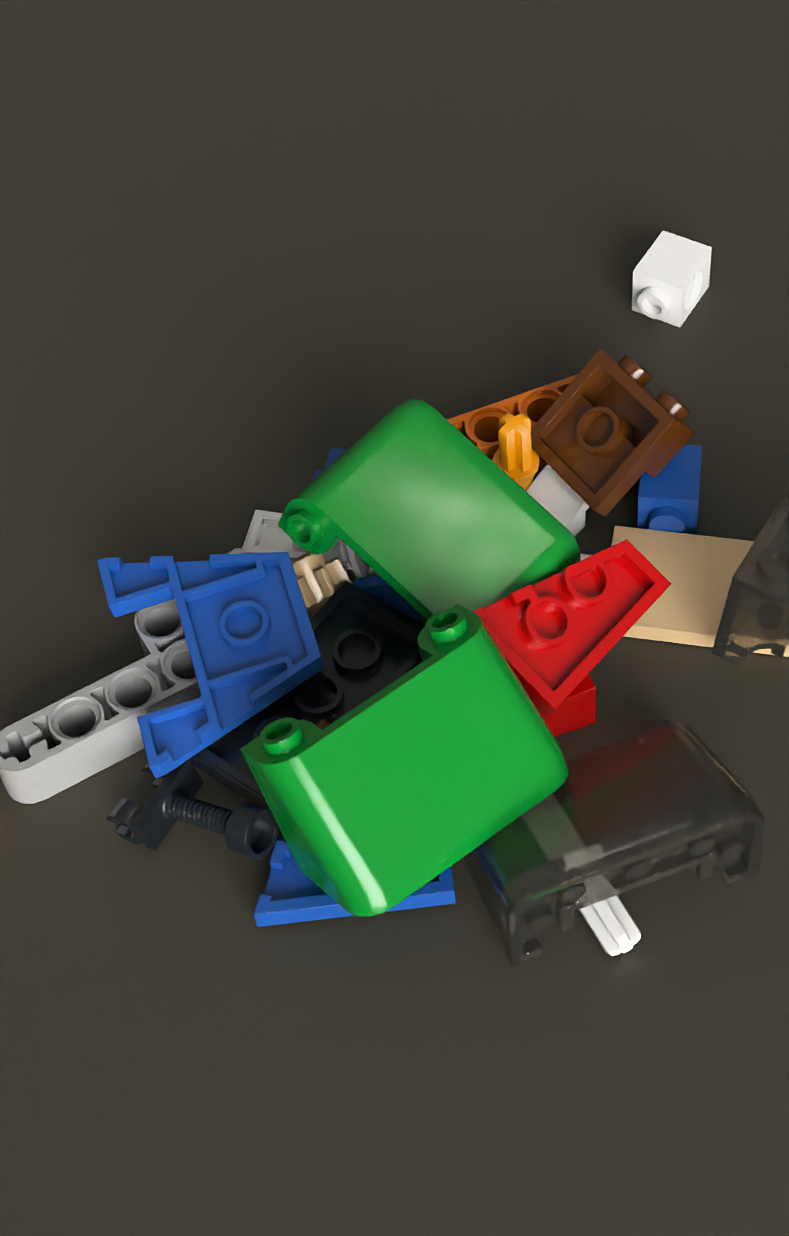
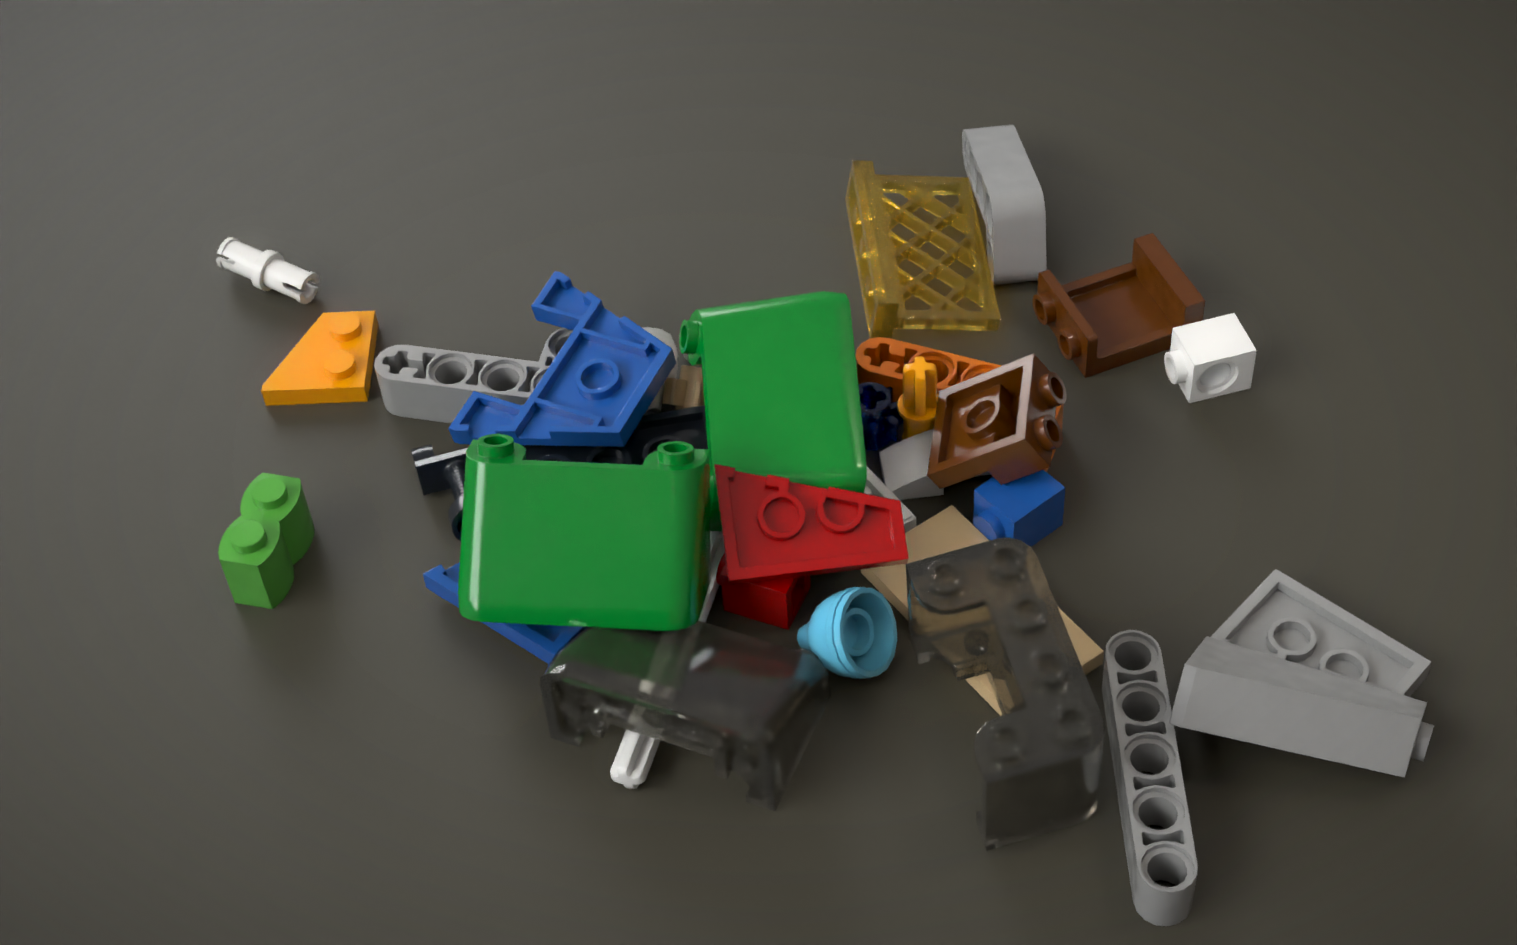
camera: 40 degrees right, 5 degrees down
none -> bright green brick [218,473,314,609]
none -> medium azure helmet [797,587,897,679]
none -> clear yellow fence [845,160,1001,339]
none -> light grey beam [962,124,1047,285]
none -> reddish brown panel [1033,233,1205,378]

